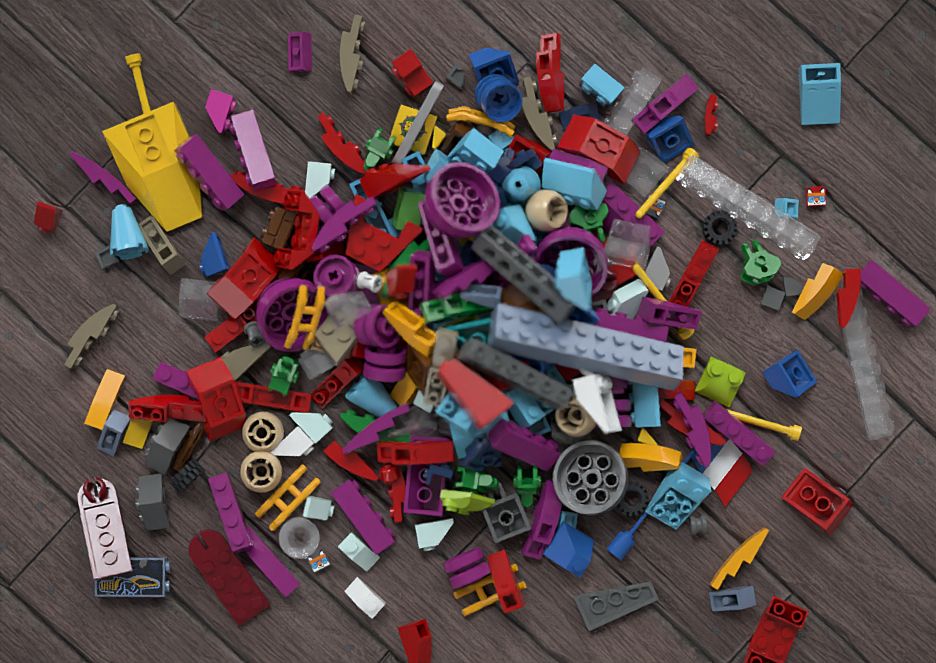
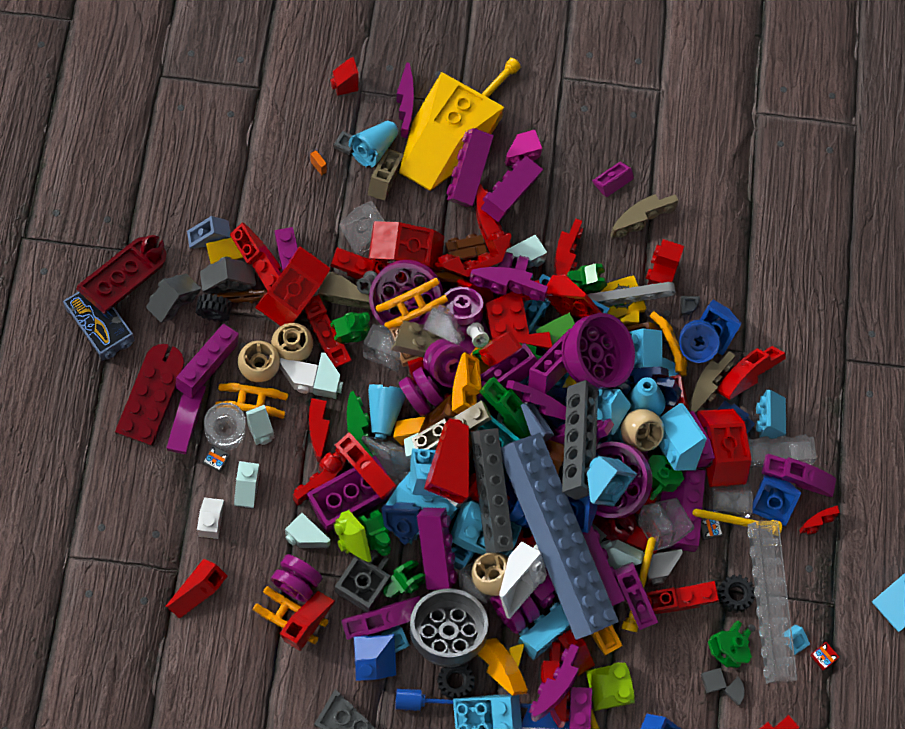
camera: 50 degrees right, 20 degrees down
dark tan slope [64,304,119,369] -> none
light orange slope [84,369,125,430] -> none
blue slope [199,232,230,277] -> none
red slope [311,356,364,409] -> none
magenta brick [331,479,396,555] -> none
magenta slope [342,402,411,454] -> none
dark blue bracket [423,463,453,484] -> none
light orange slope [792,263,843,320] -> none
none -> orange tile [310,150,327,175]

